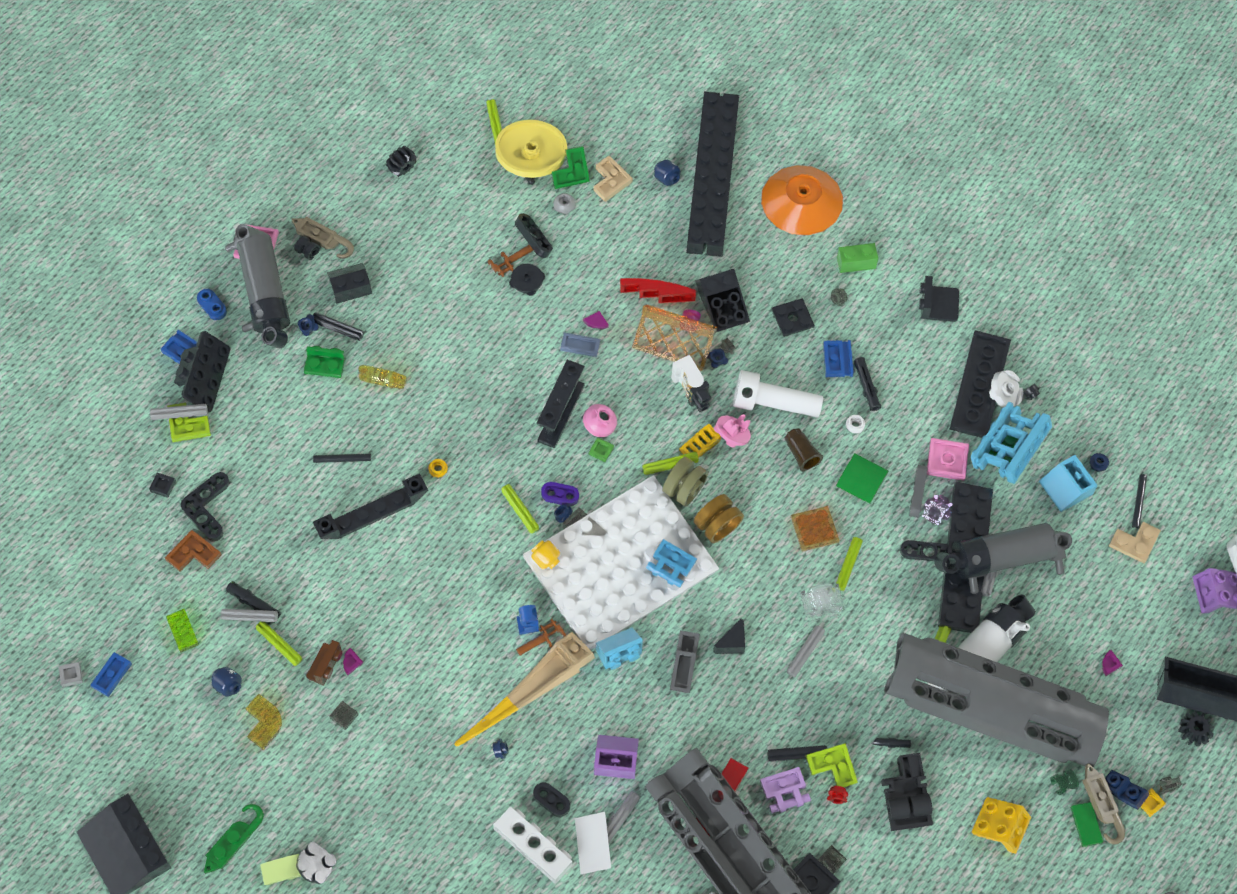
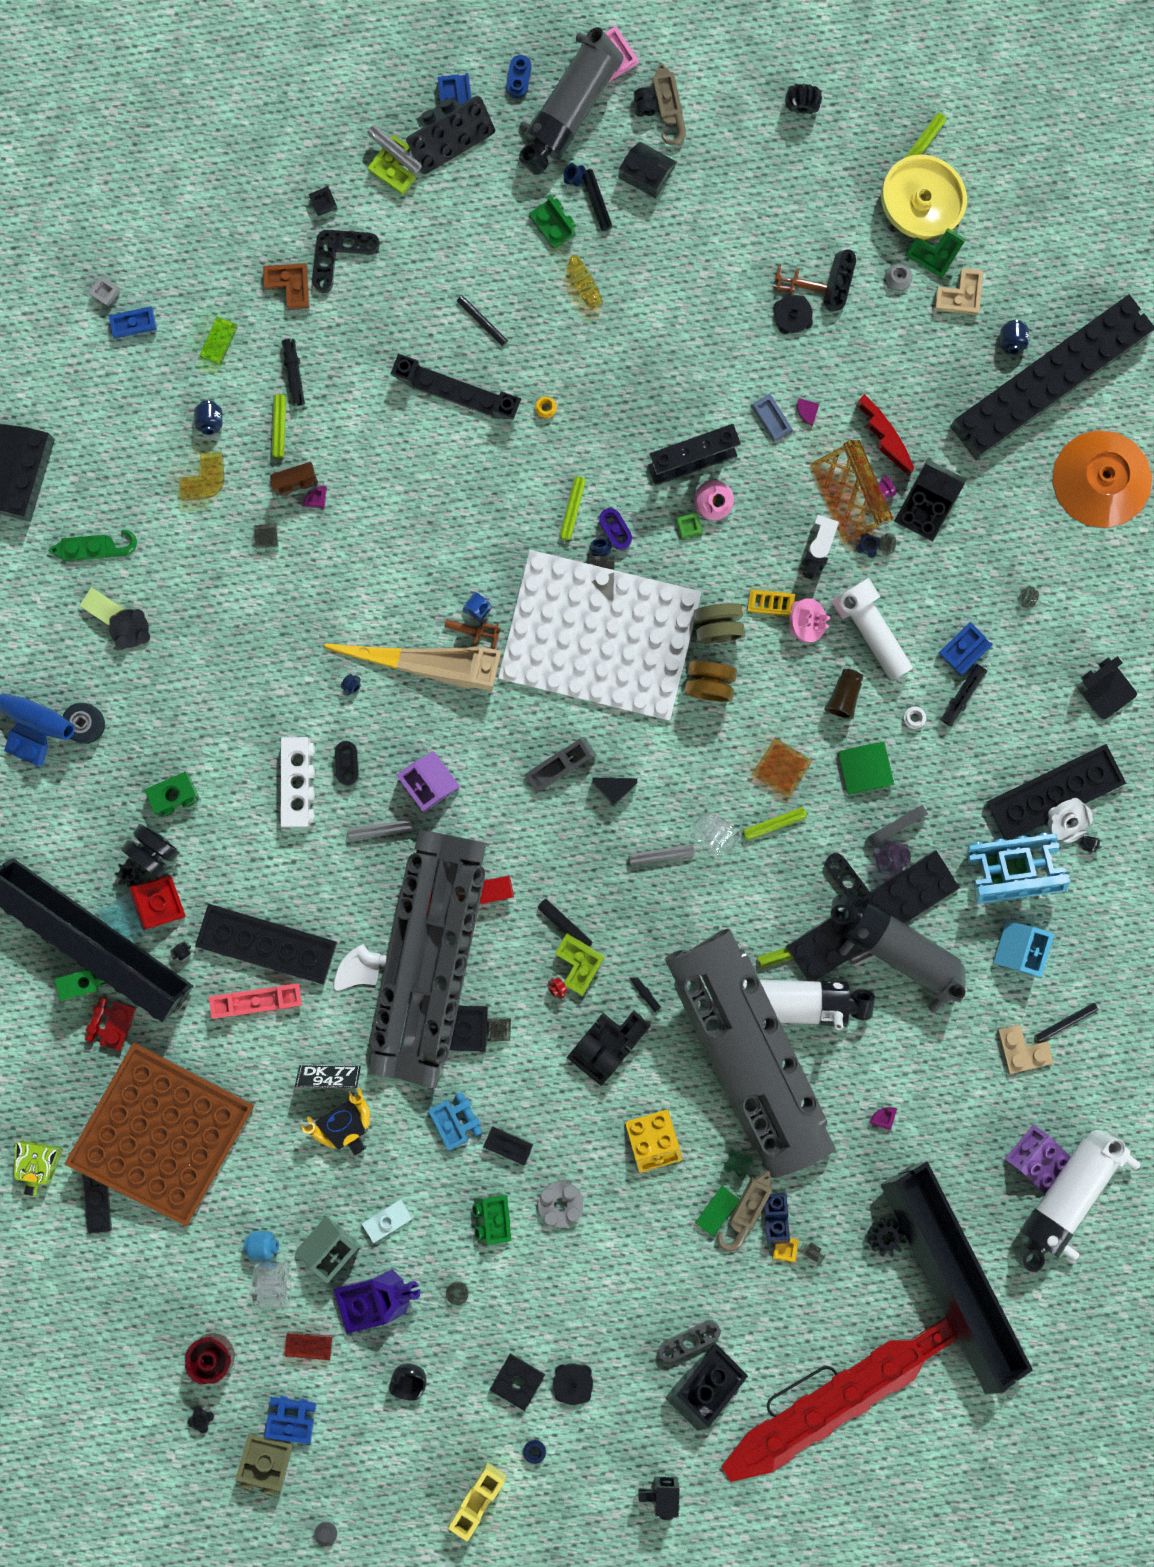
camera: 50 degrees right, 20 degrees up
light grey axle [220,609,278,622] -> none
yellow head [531,540,560,569] -> none
white sticker [575,812,611,874] -> none
medium azure slope [596,628,643,670] -> none
lime axle [642,452,699,475] -> none
dark azure plate [646,539,697,588] -> none
lavender plate [760,767,811,813] -> none
black piece [771,298,815,337] -> none
bright green brick [837,243,878,273] -> none
bright pink plate [927,438,969,481] -> none
dark blue plate [1089,453,1109,472] -> none

